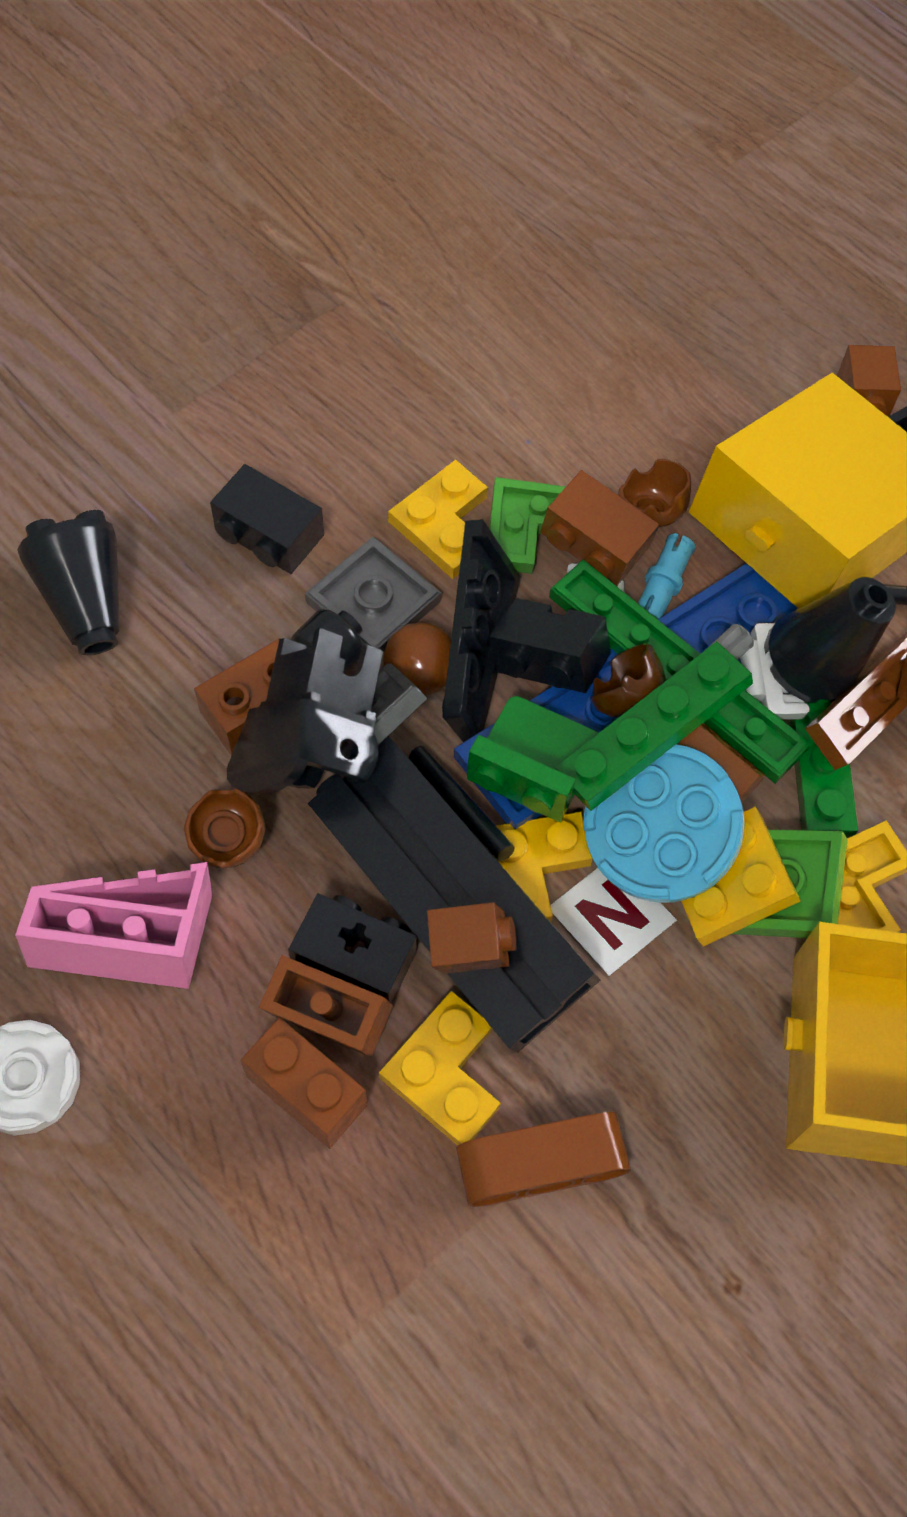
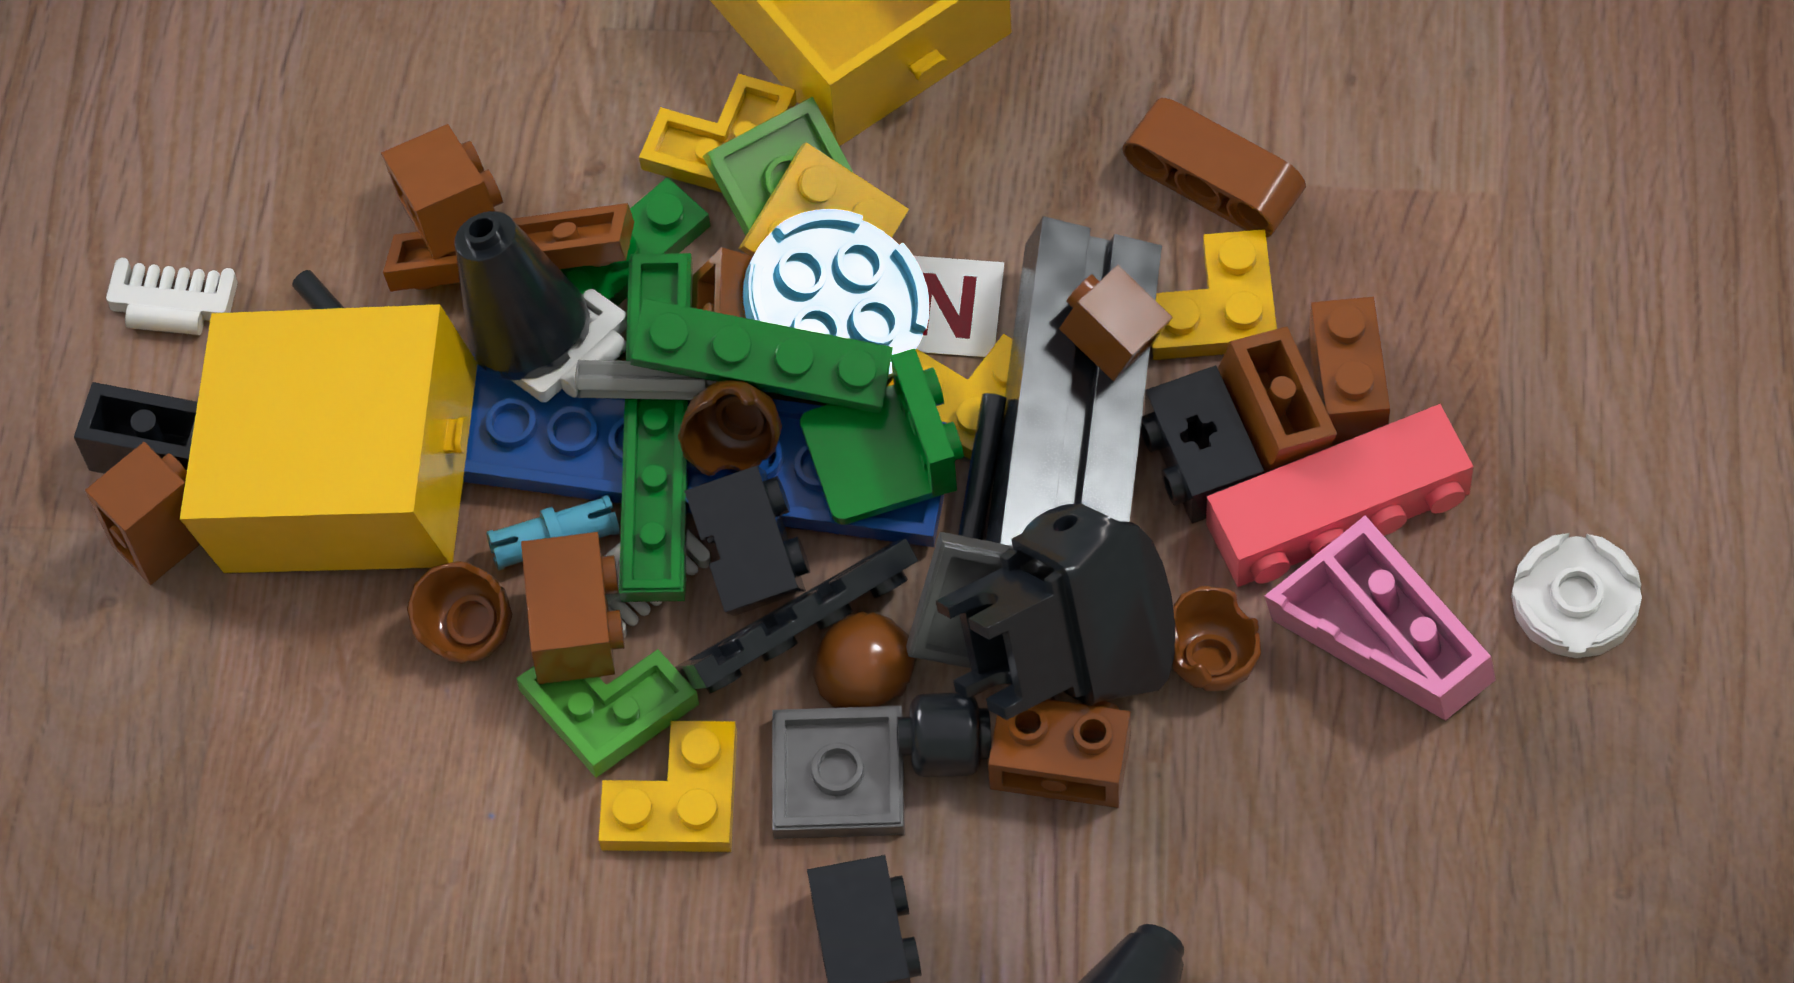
camera: 125 degrees left, 0 degrees up
none -> coral brick [1206,404,1474,587]

